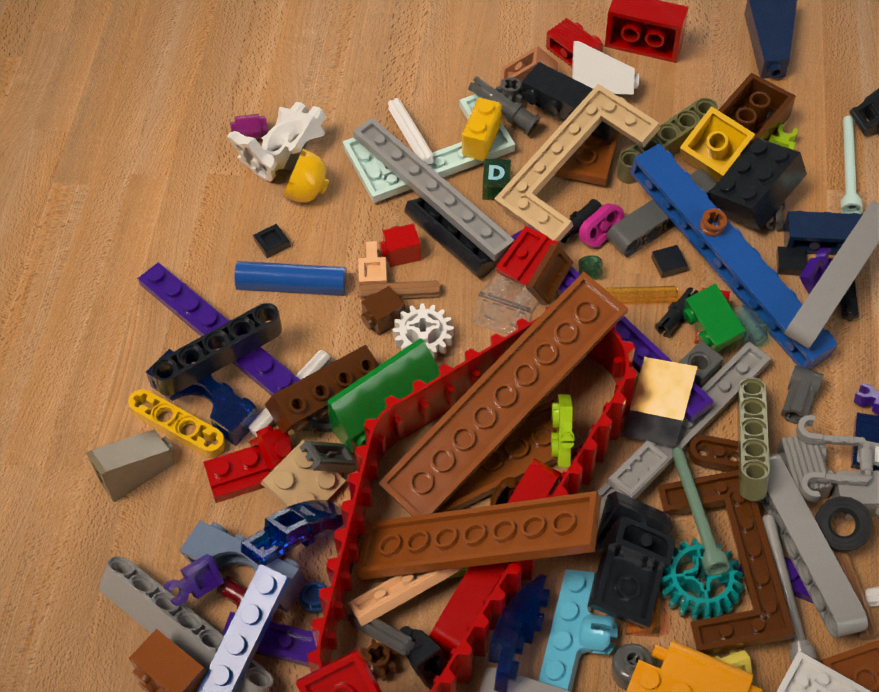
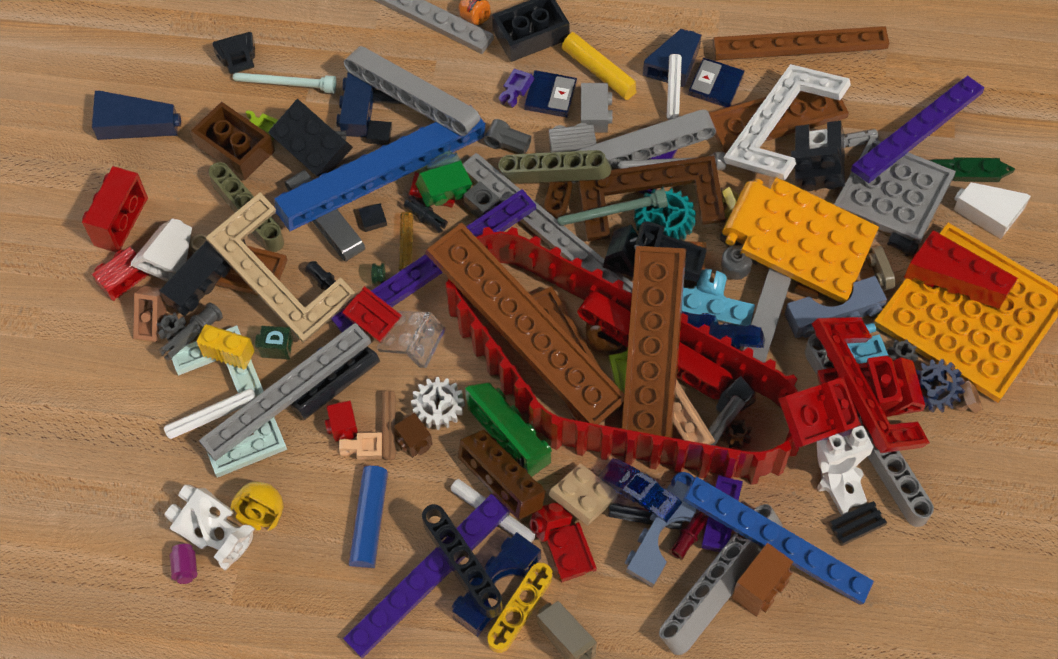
camera: 90 degrees left, 5 degrees up
dark purple plate [163,554,224,606] -> none
black tile [253,224,290,258] -> none
dark grey tile [300,441,357,473] -> none
reddish brown plate [526,244,574,305] -> none
lime plate [551,394,575,468] -> none
dark pink plate [579,203,624,247] -> none
light grey plate [607,440,671,499] -> none
pearl gold sticker [622,357,697,447] -> none
yellow slope [680,106,755,182] -> none
dark orange bush [700,208,727,237] -> none
light grey piece [796,415,873,502] -> none
dark purple plate [799,248,833,294] -> none
black tyre [815,496,872,553] -> none

